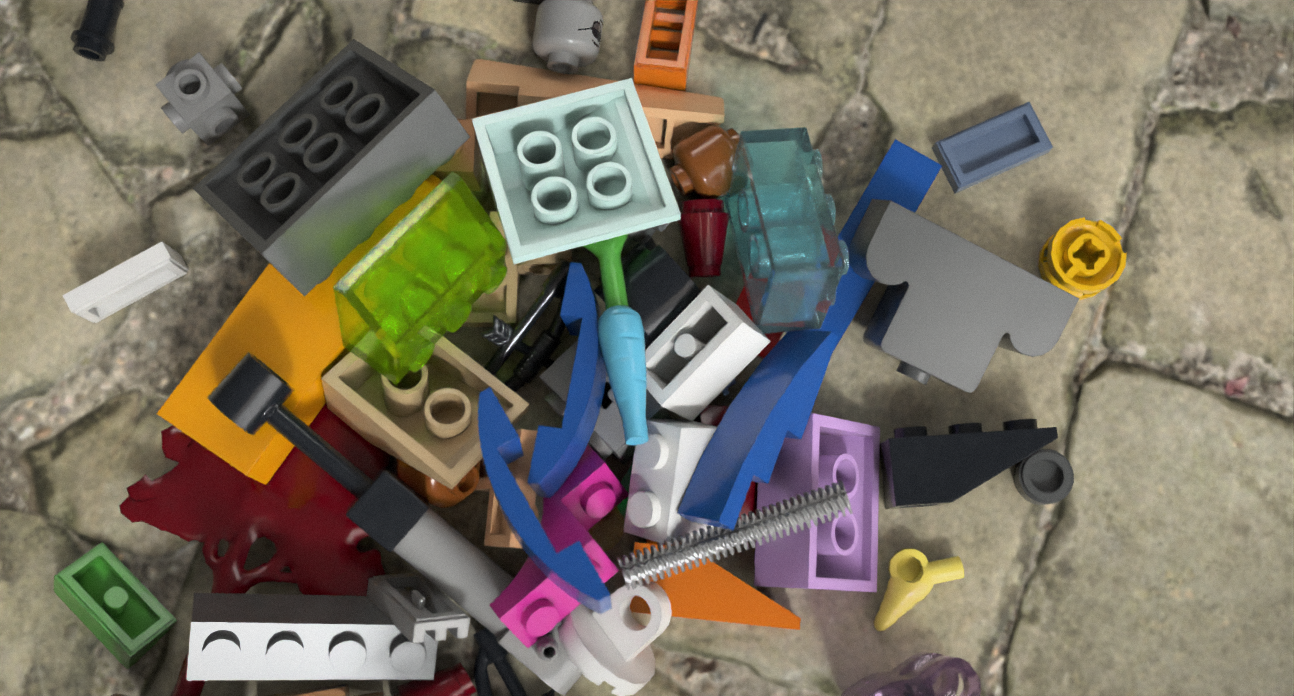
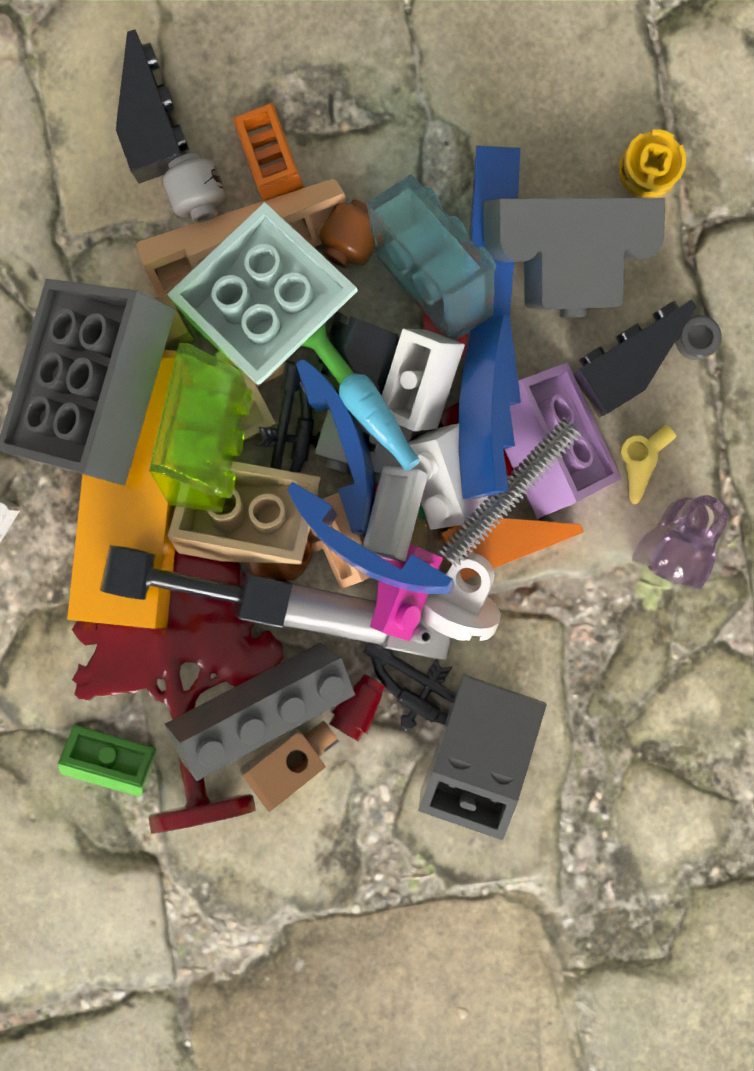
camera: 25 degrees left, 10 degrees up
light grey tile [367,572,470,644] -> none
dark red cone [677,199,730,278] -> none
sand blue tile [932,102,1053,194] -> none
none -> white tile [363,466,428,562]

